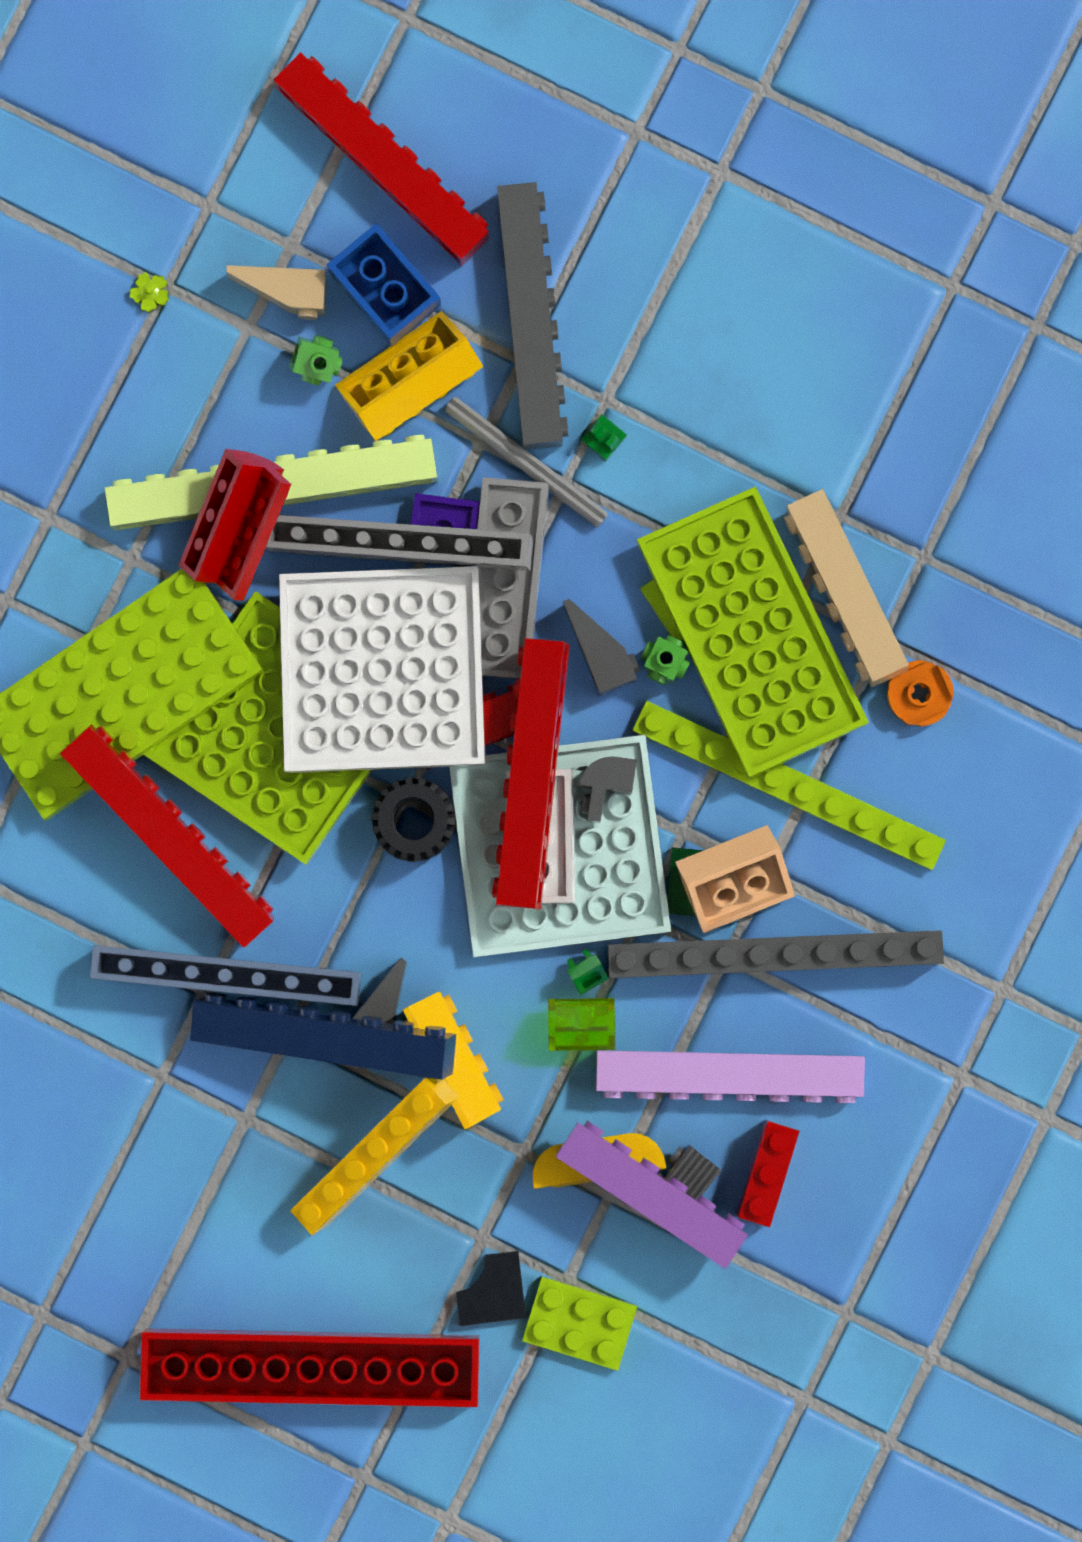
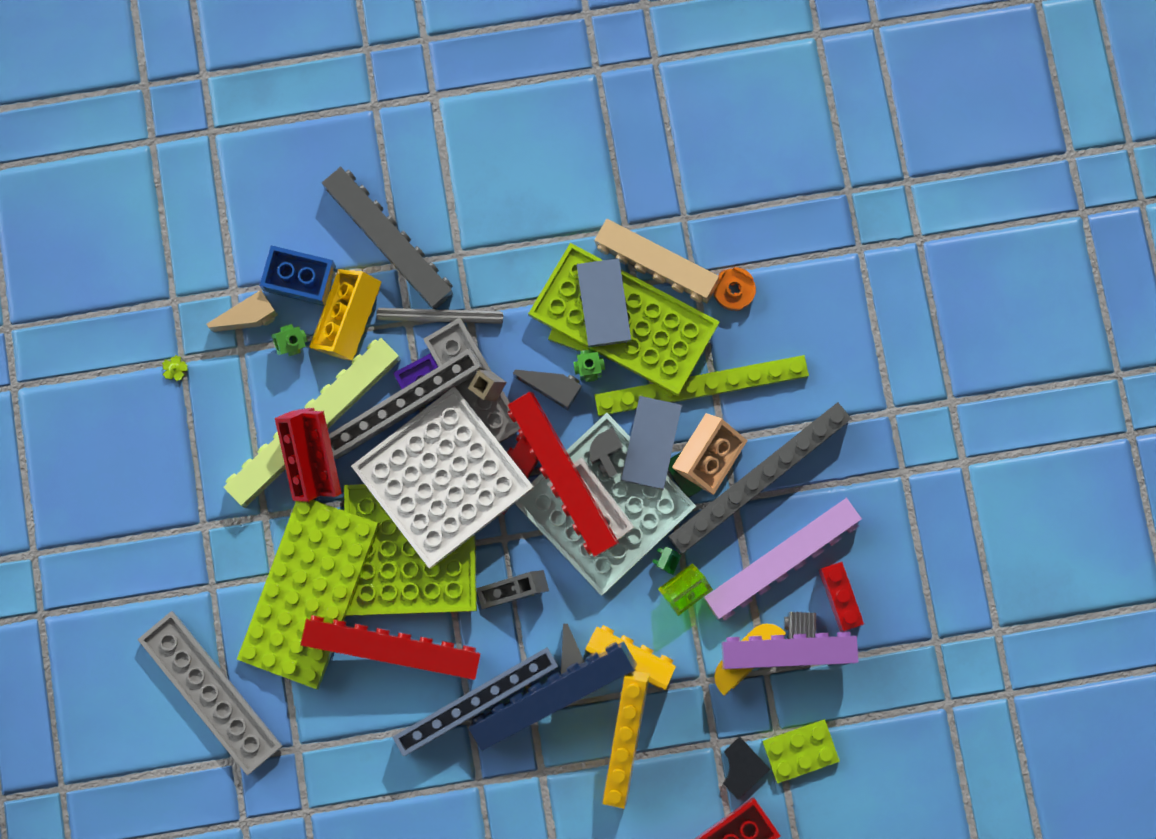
camera: 35 degrees left, 5 degrees down
red brick [273,52,489,266] -> none
black tyre [371,777,456,862] -> none
green tile [581,414,627,462] -> none
none -> dark tan brick [468,370,507,401]
none -> dark grey slope [477,570,549,609]
none -> sand blue tile [577,258,631,348]
none -> sand blue tile [621,396,682,490]

